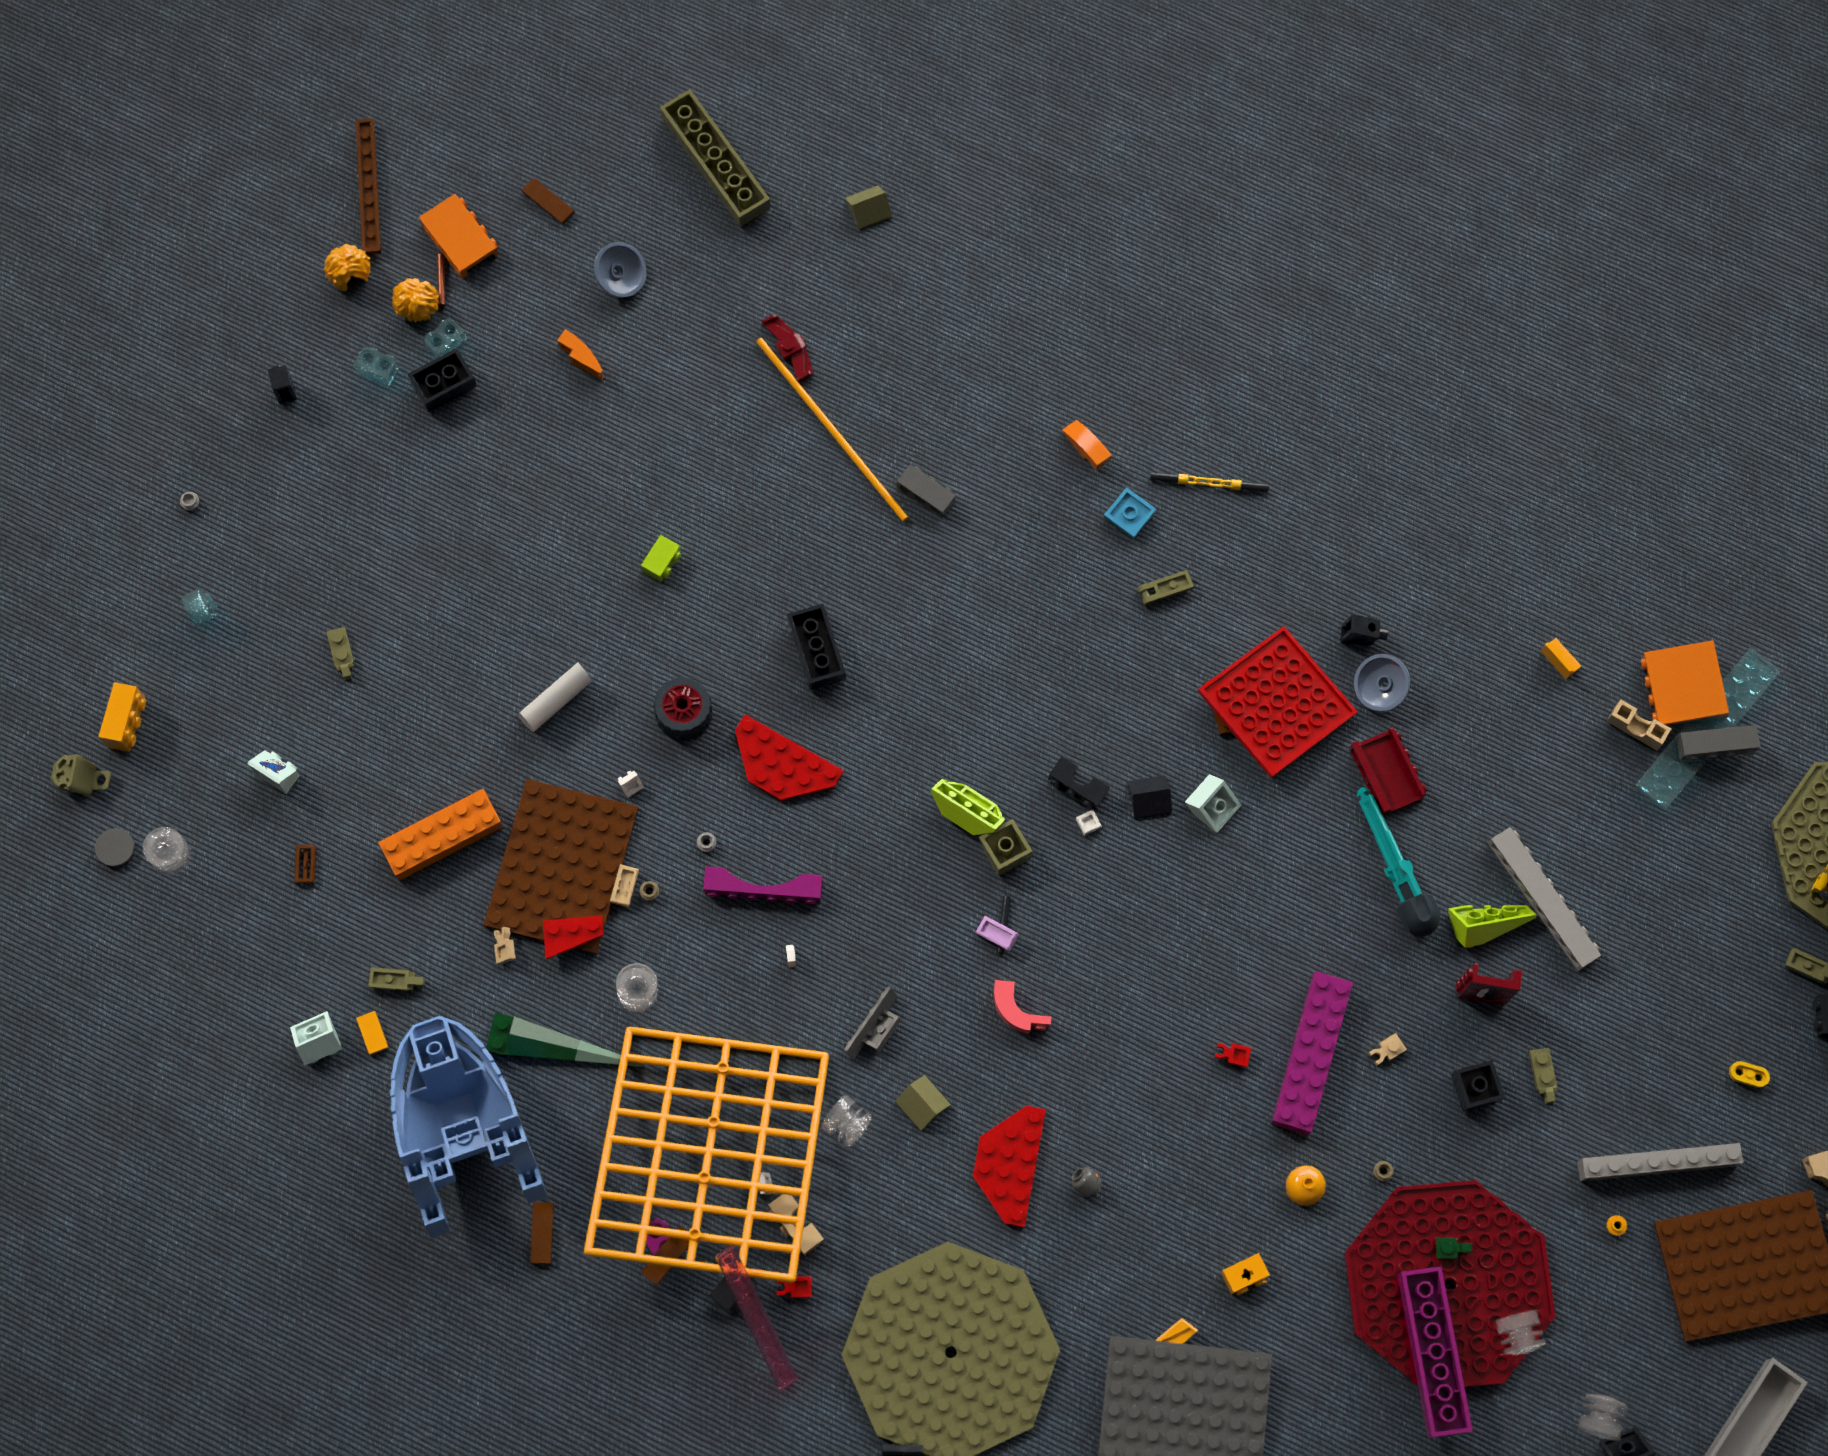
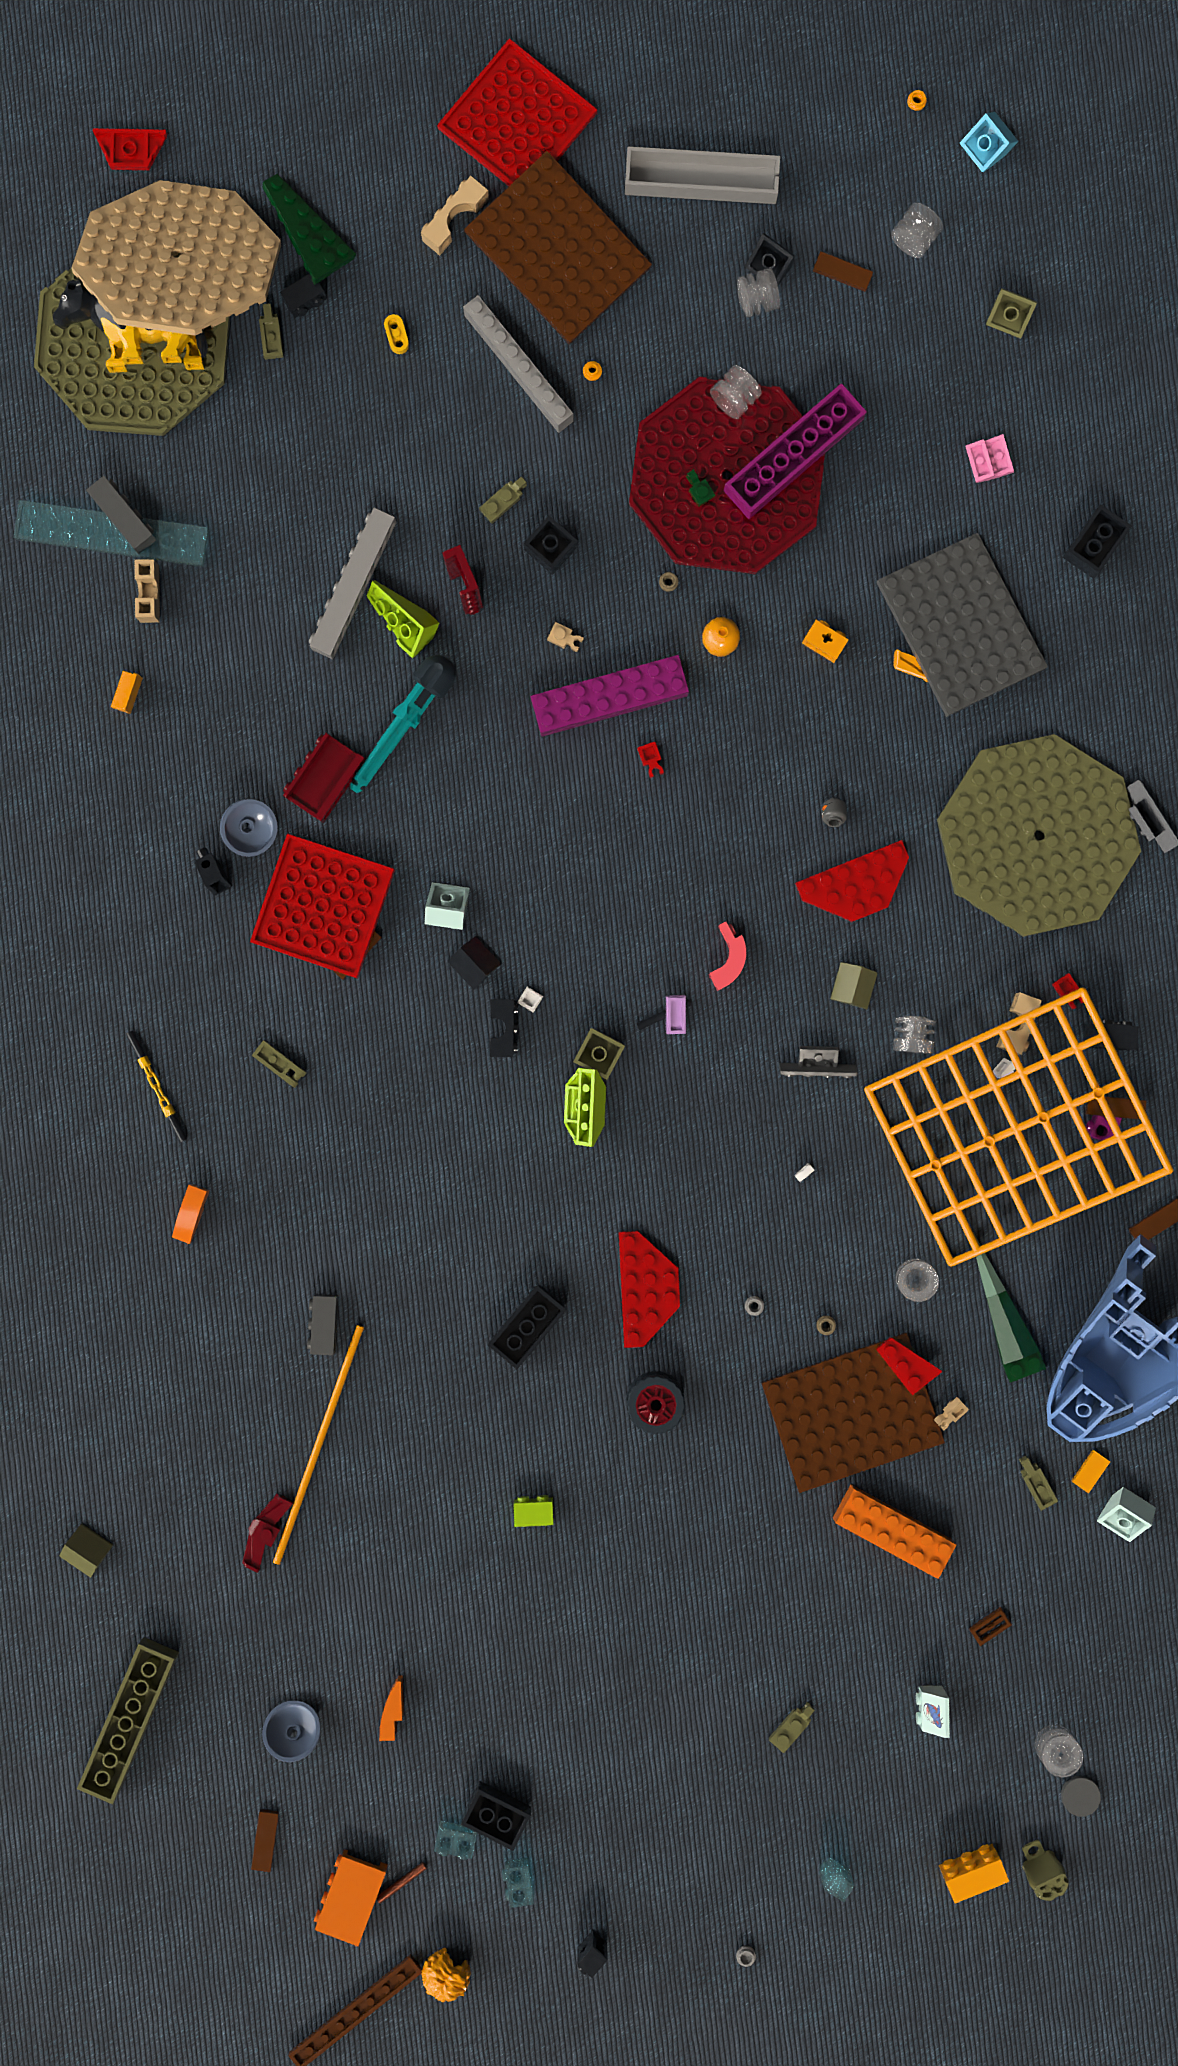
camera: 120 degrees left, 15 degrees up
light orange hair [391,278,439,323] -> none
white brick [517,662,592,732] -> none
tan plate [610,864,639,907] -> none
white tile [618,771,644,797] -> none
magenta arch [703,866,822,905] -> none
clear pink plate [715,1245,798,1390] -> none
dark azure plate [1104,487,1156,539] -> none
orange panel [1641,640,1729,725] -> none

